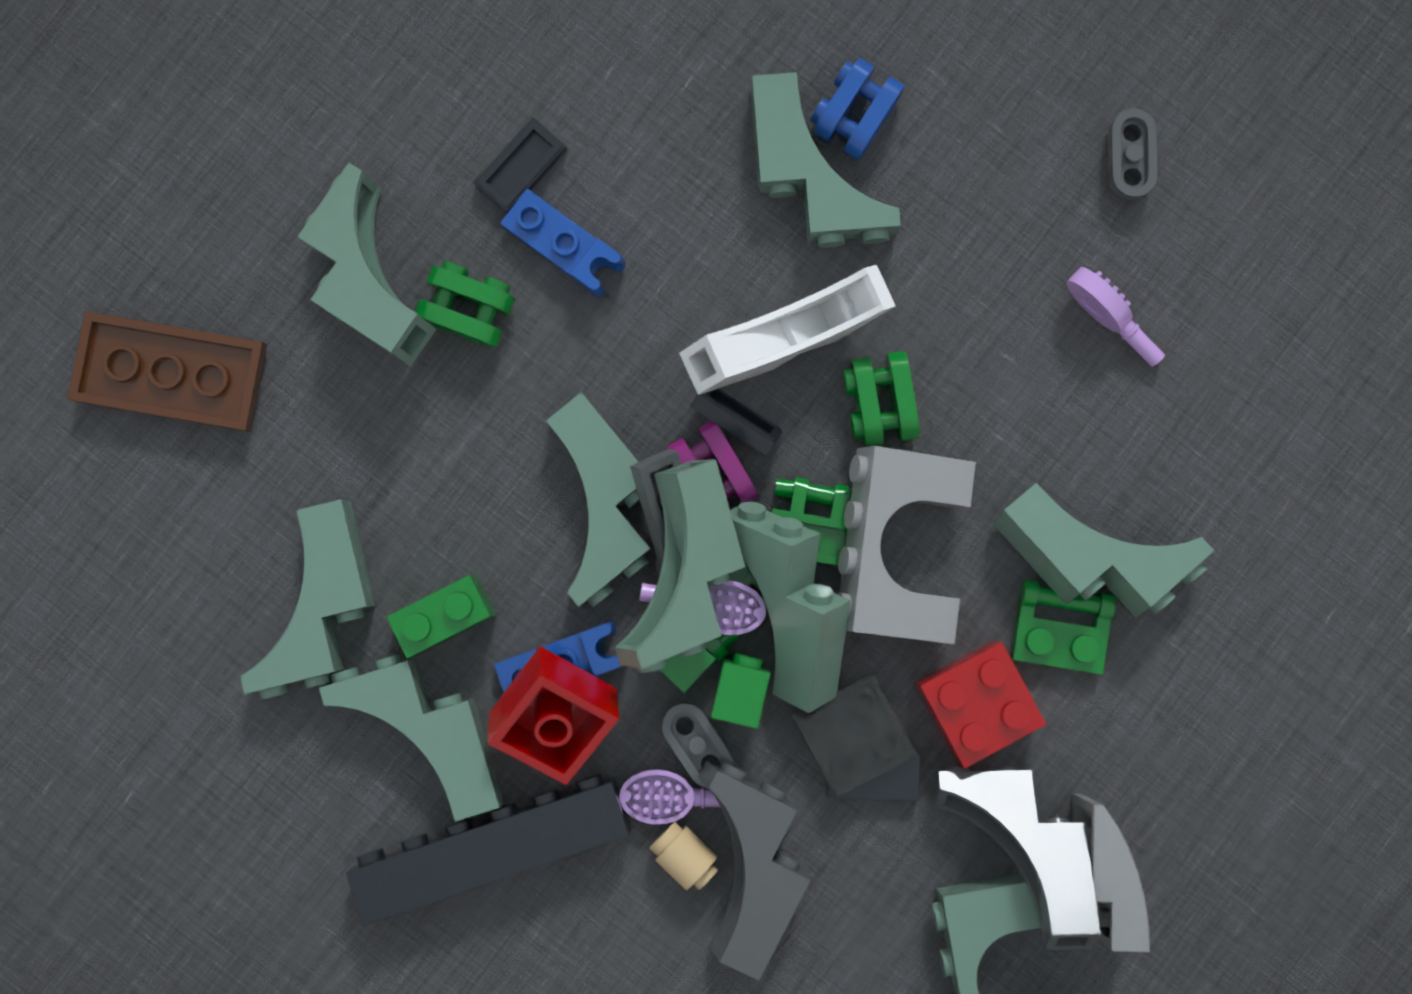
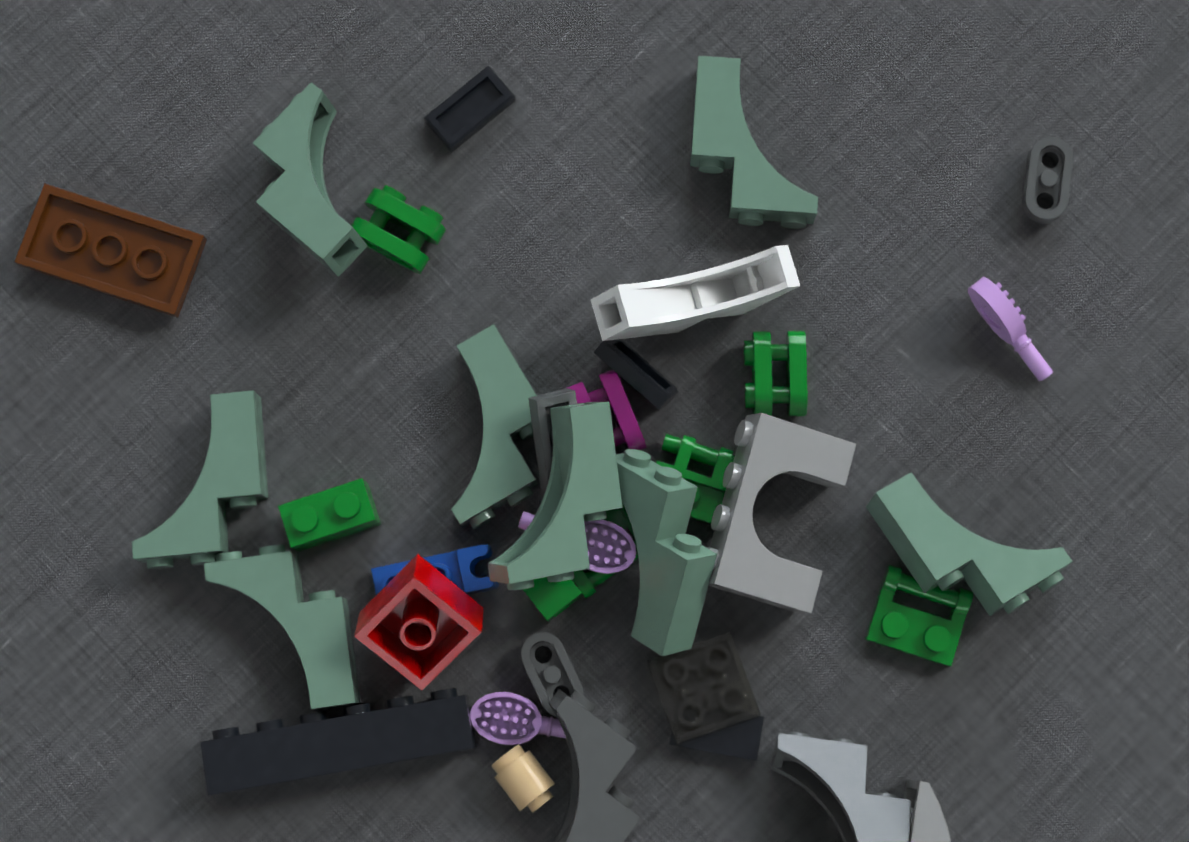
camera: 15 degrees right, 5 degrees down
blue plate [500,189,626,298] -> none
green brick [711,652,770,729] -> none
blue brick [810,58,906,162] -> none
red brick [913,641,1047,768] -> none

